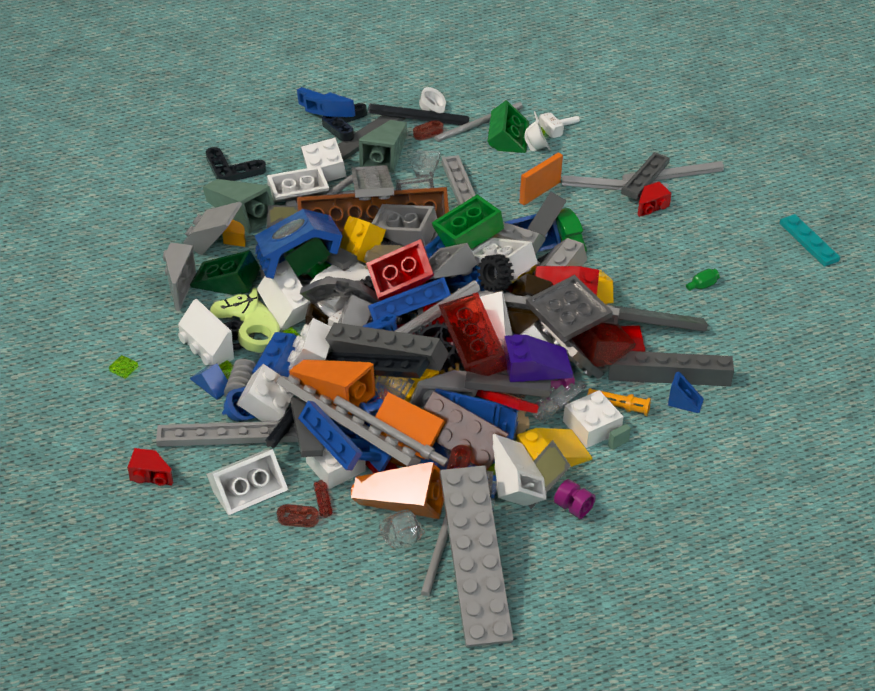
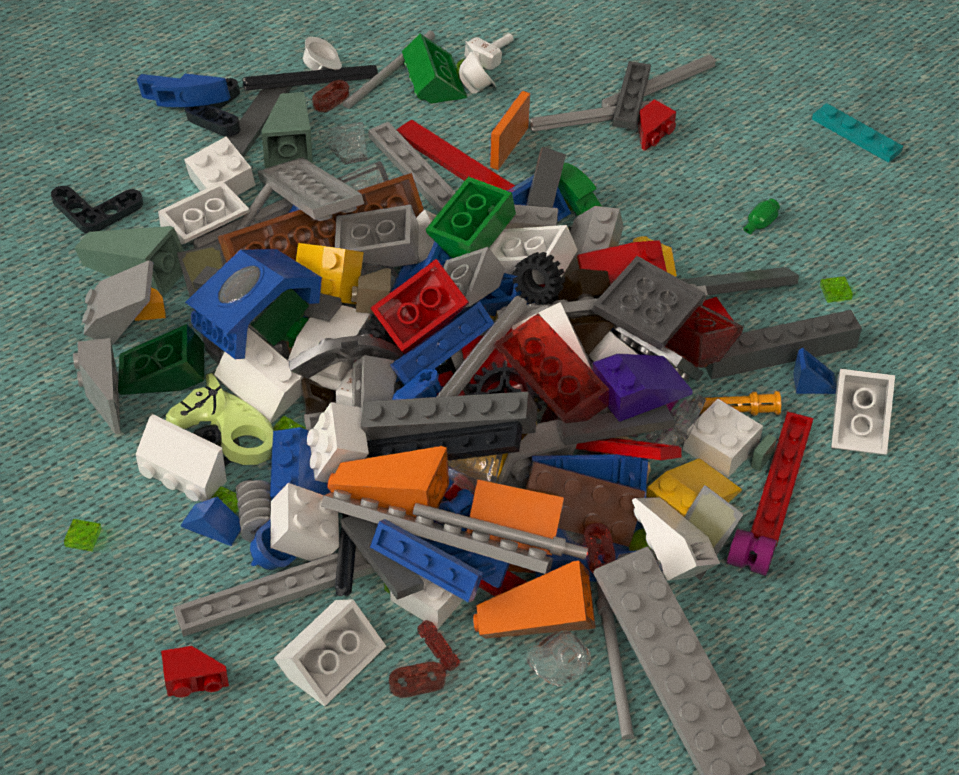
camera: 20 degrees left, 5 degrees up
none -> red tile [396,119,515,191]
none -> red tile [751,411,814,547]
none -> clear neon green plate [820,276,853,303]
none -> white slope [831,369,895,455]

